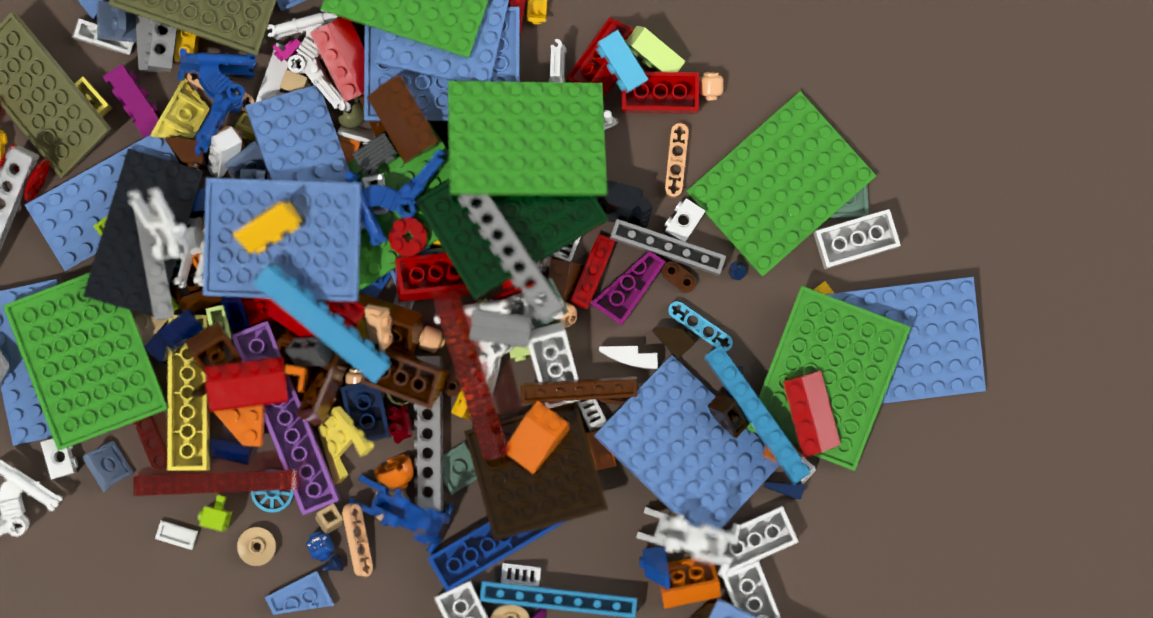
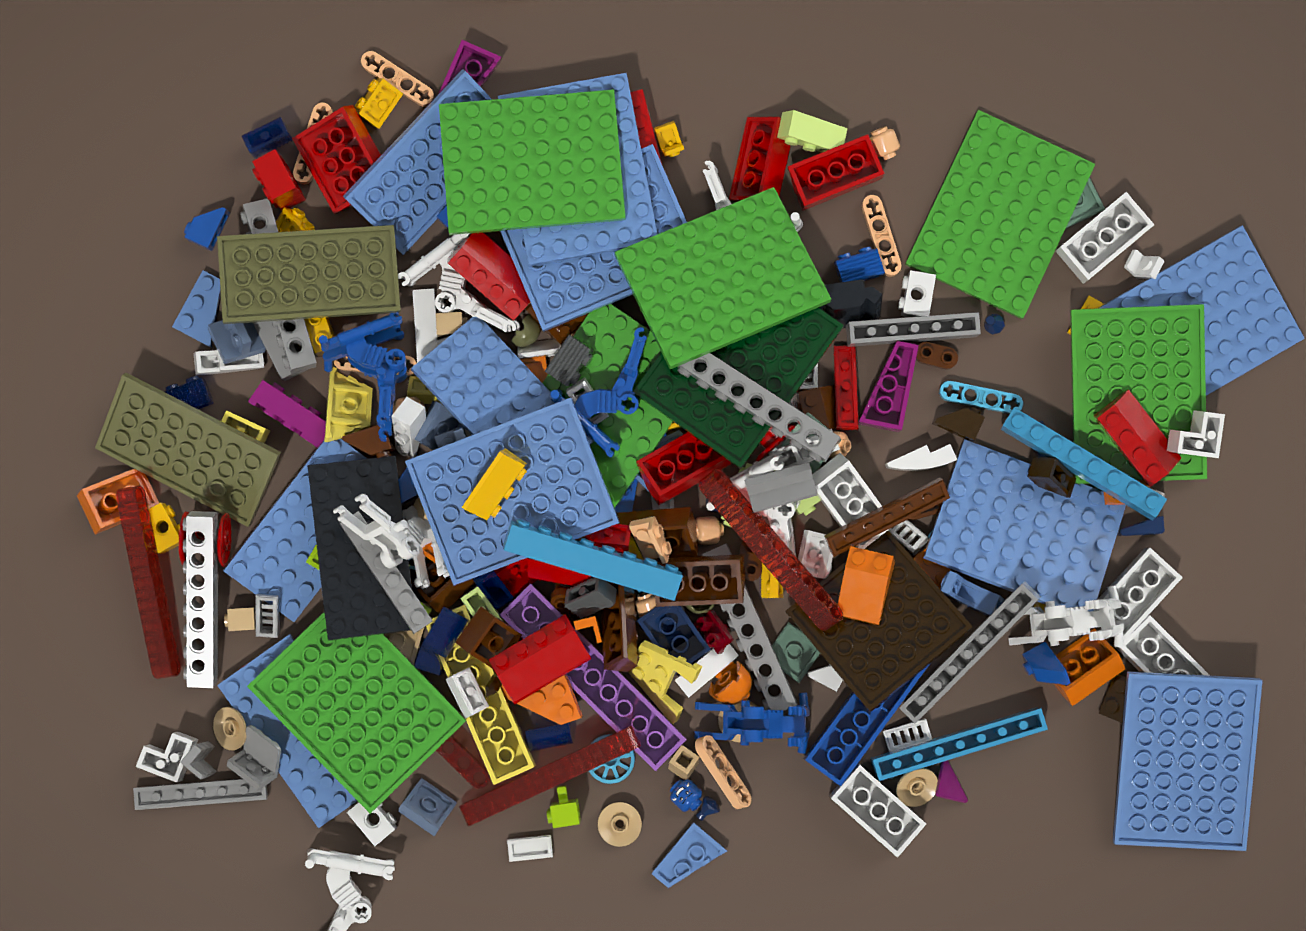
camera: 20 degrees left, 0 degrees up
dark pink bracket [273,39,302,63] -> none
reddish brown slope [367,74,439,164] -> none
red plate [389,218,428,257] -> none
medium azure brick [596,30,648,93] -> none
none -> clear blue brick [164,376,214,409]
none -> tan brick [224,608,256,631]
none -> light grey slope [256,594,280,638]
none -> white slope [446,667,489,718]
none -> white slope [675,644,739,698]
none -> white bracket [795,530,833,579]
none -> white slope [807,665,843,692]
none -> blue brick [834,247,885,283]
none -> light grey brick [899,582,1041,723]
none -> medium blue arch [940,571,1005,616]
none -> white bracket [1124,250,1164,279]
none -> white brick [1167,410,1225,458]

